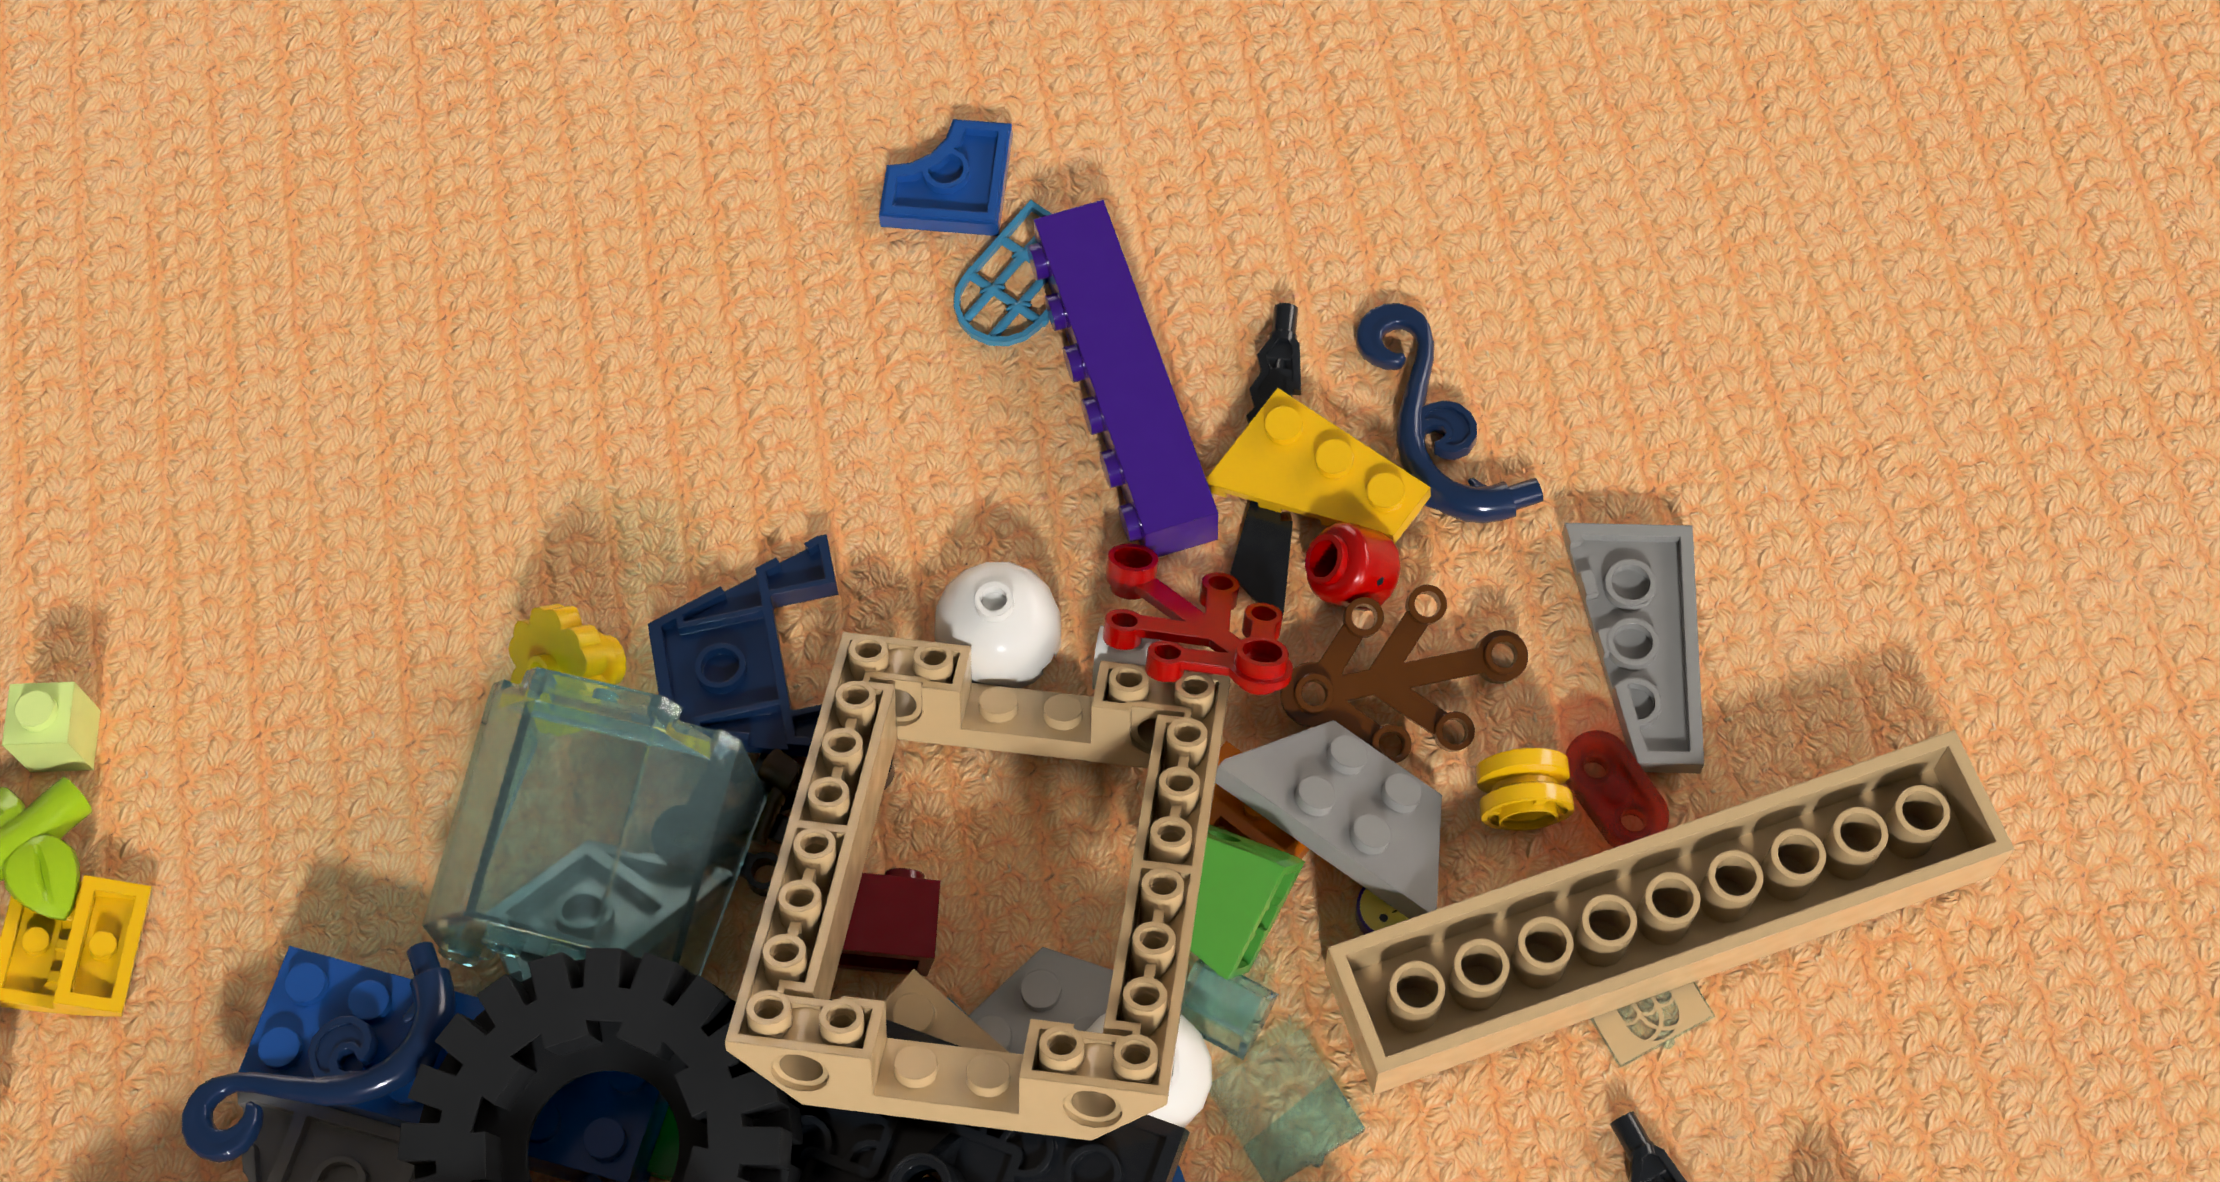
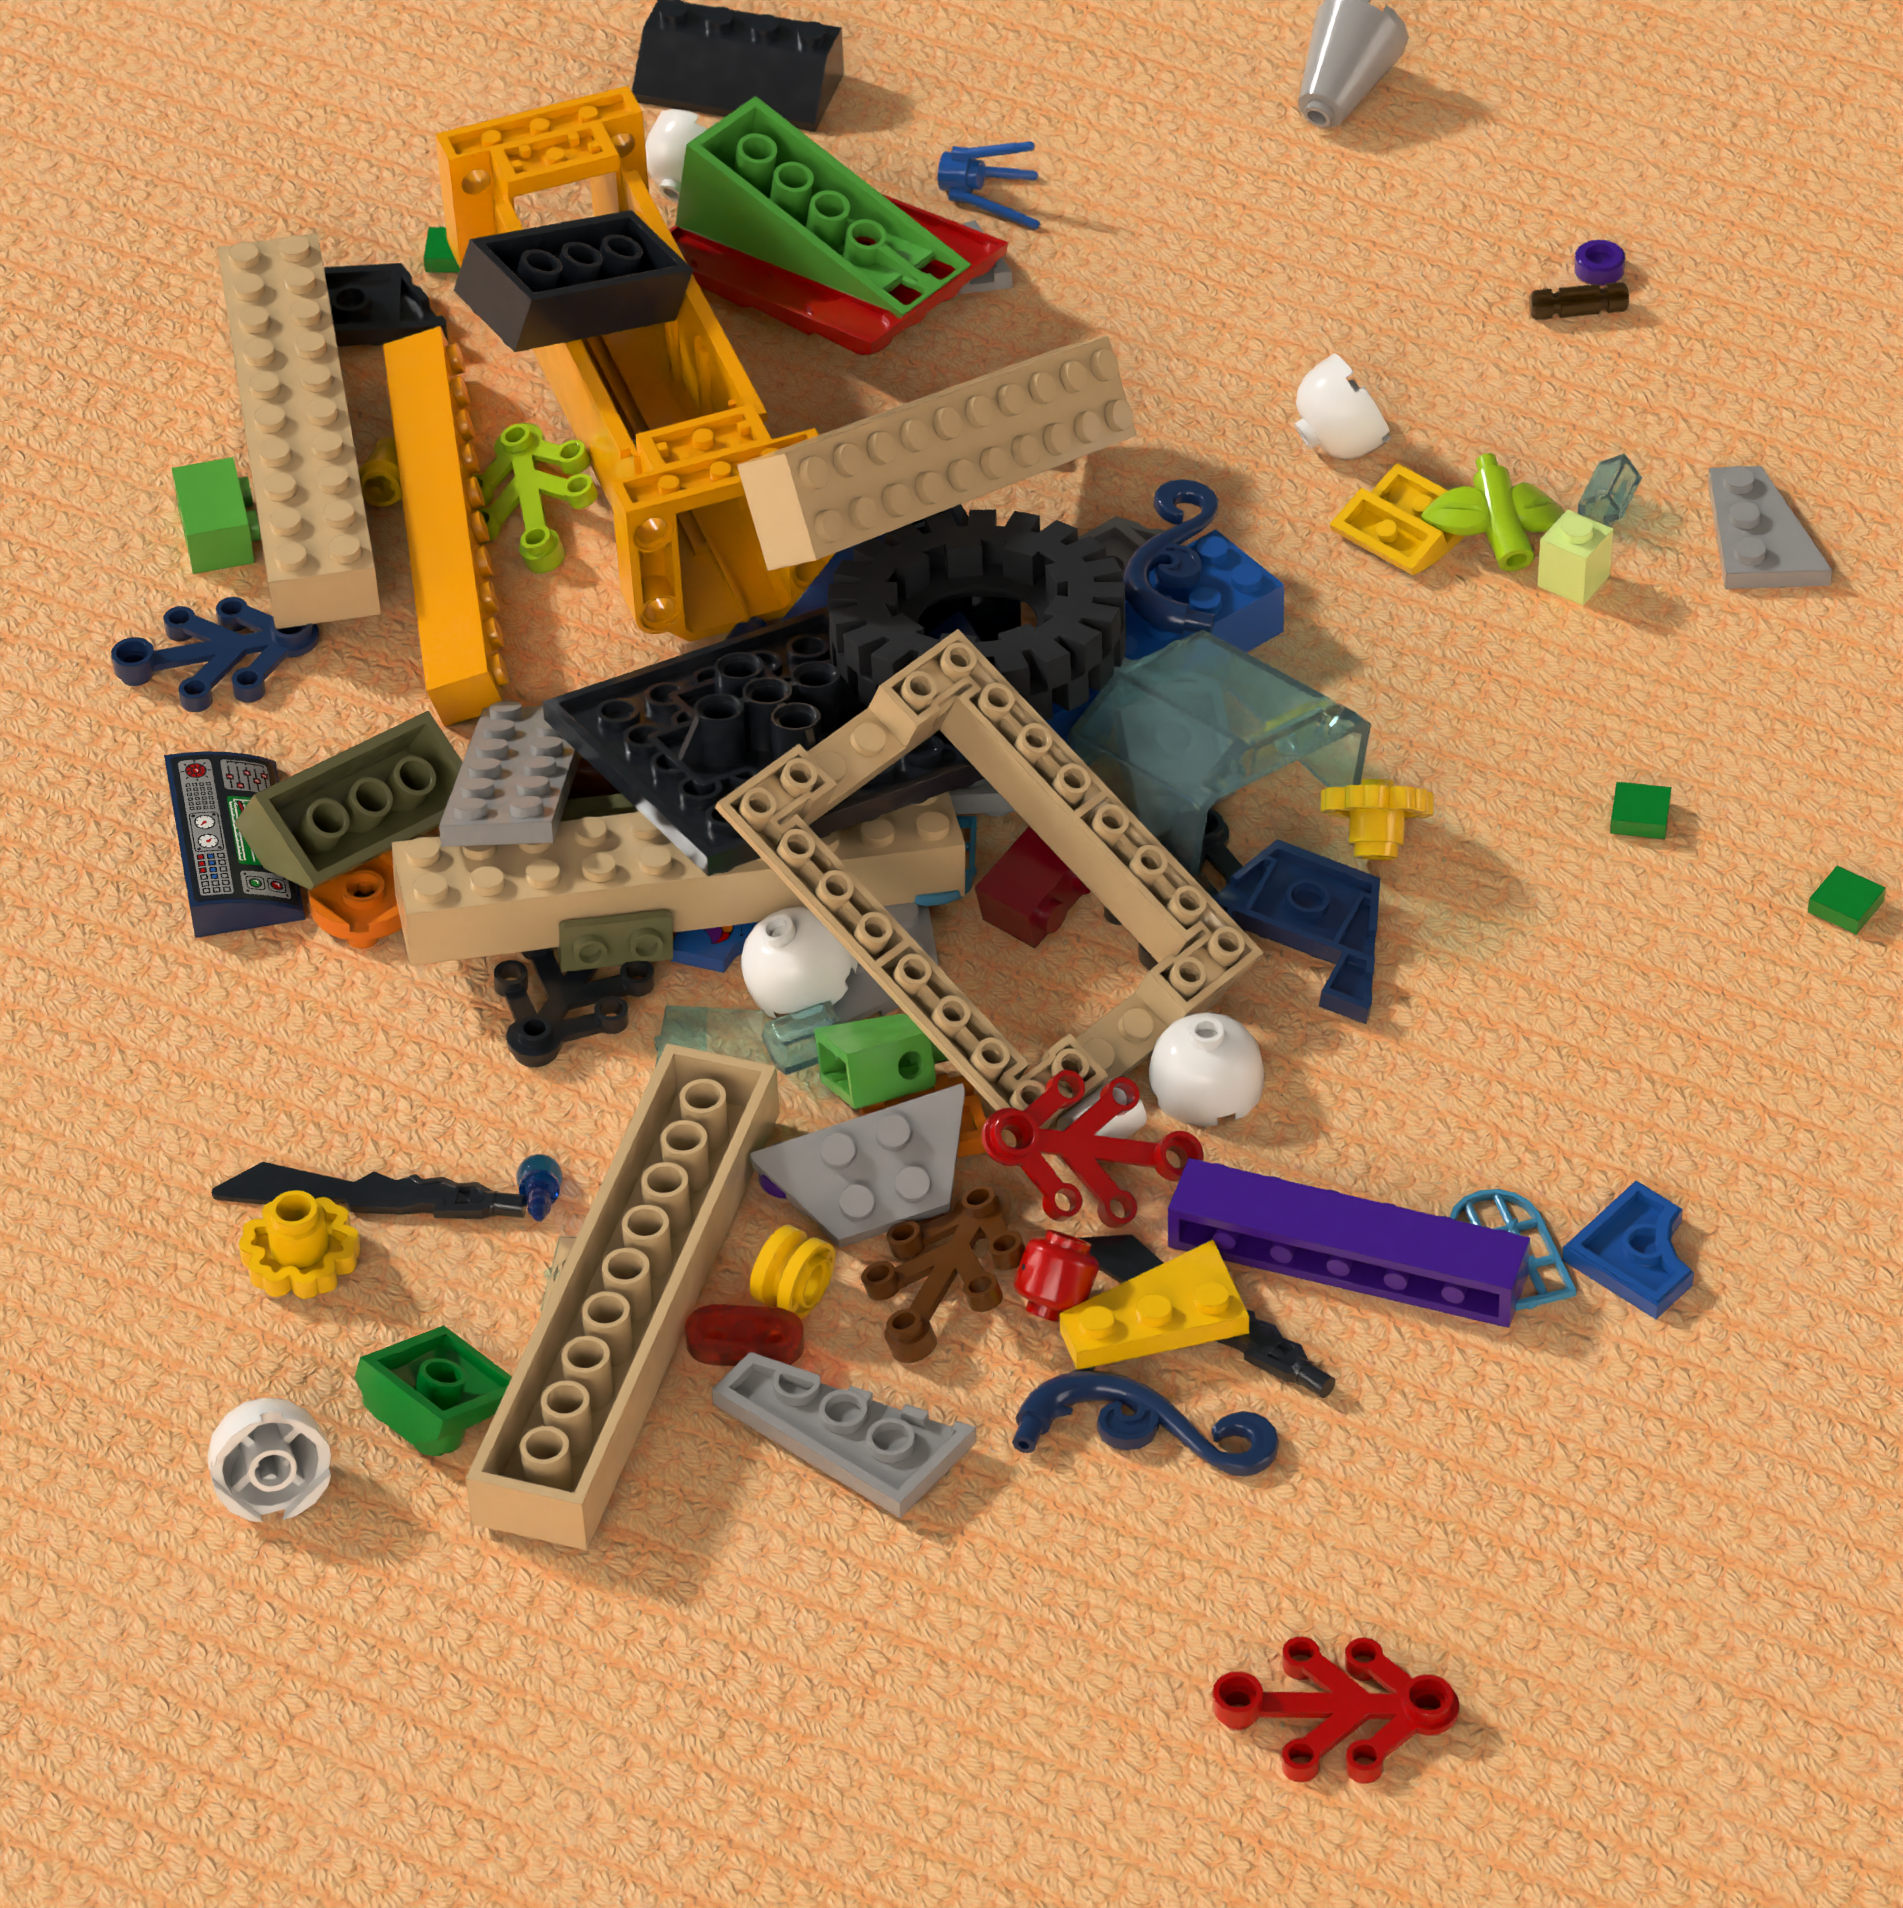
camera: 125 degrees right, 20 degrees down
none -> white cylinder [208,1397,331,1522]
none -> green slope [355,1325,512,1456]
none -> clear blue bar [516,1154,563,1222]
none -> red plant [1213,1636,1460,1784]
none -> green tile [1610,782,1672,839]
none -> green tile [1808,866,1886,935]

